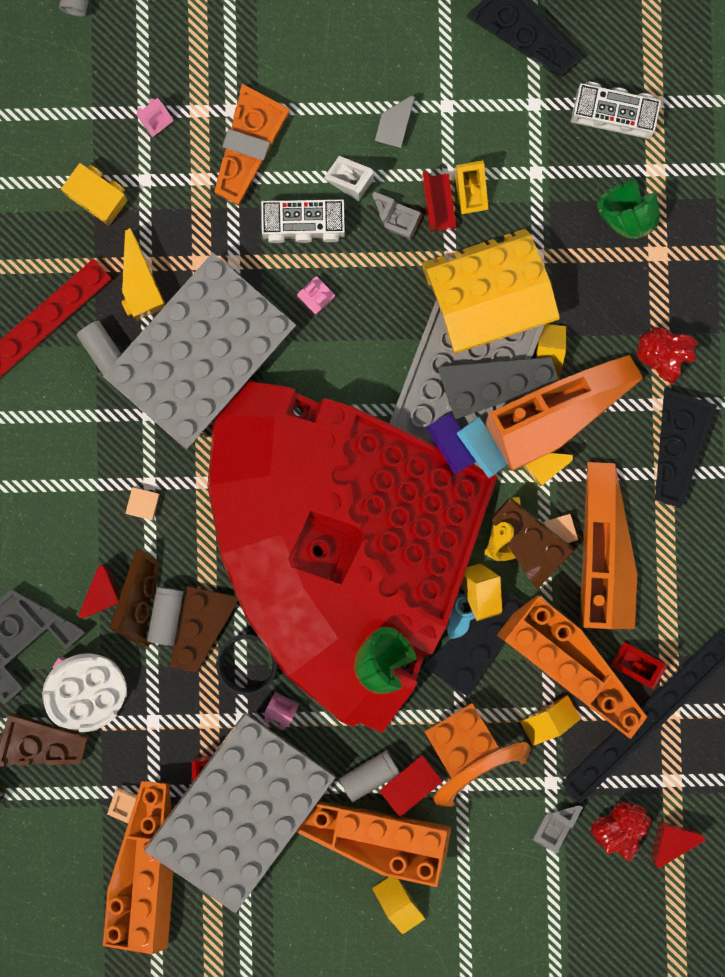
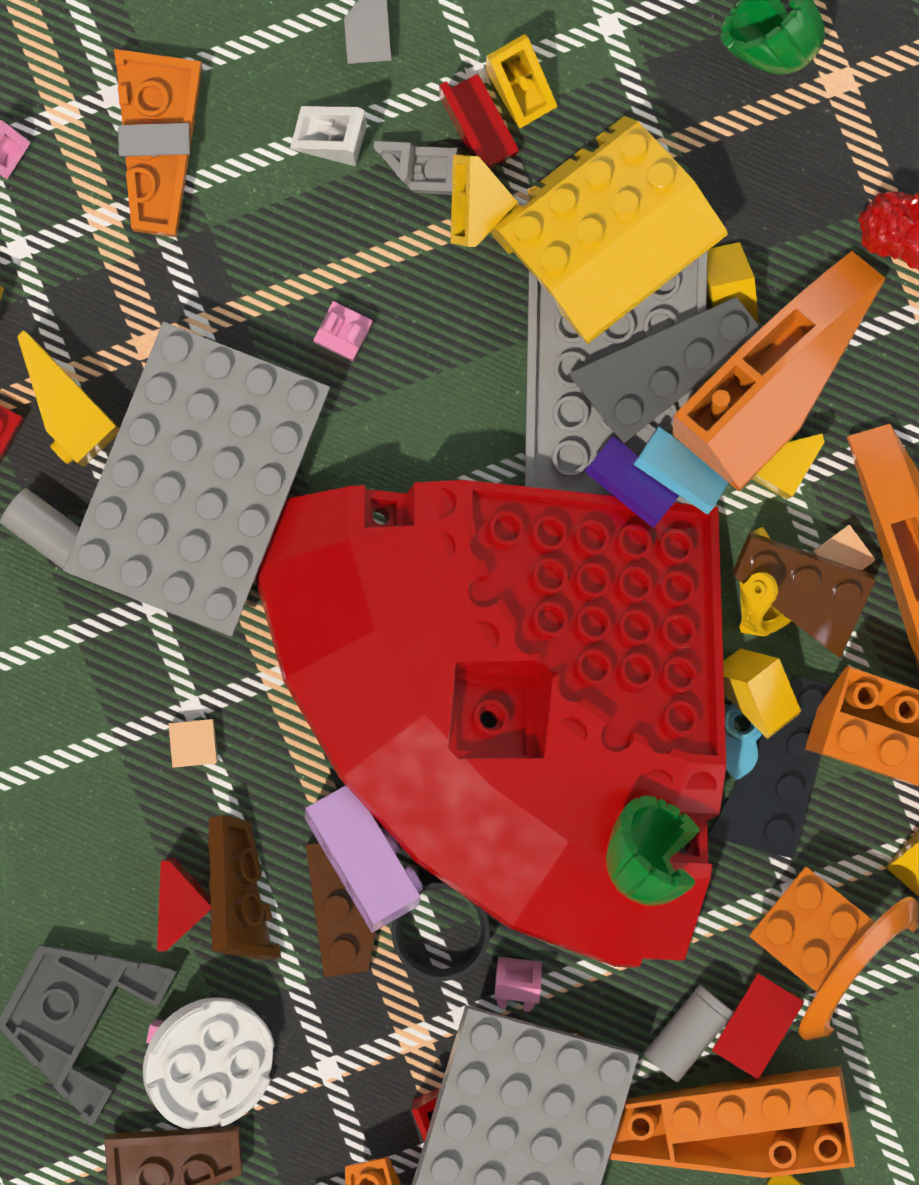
camera: 15 degrees left, 0 degrees up
light grey pin [147,587,184,646] -> none
brick [261,200,345,243] -> none
none -> lavender brick [305,786,423,933]
none -> yellow slope [451,154,518,247]

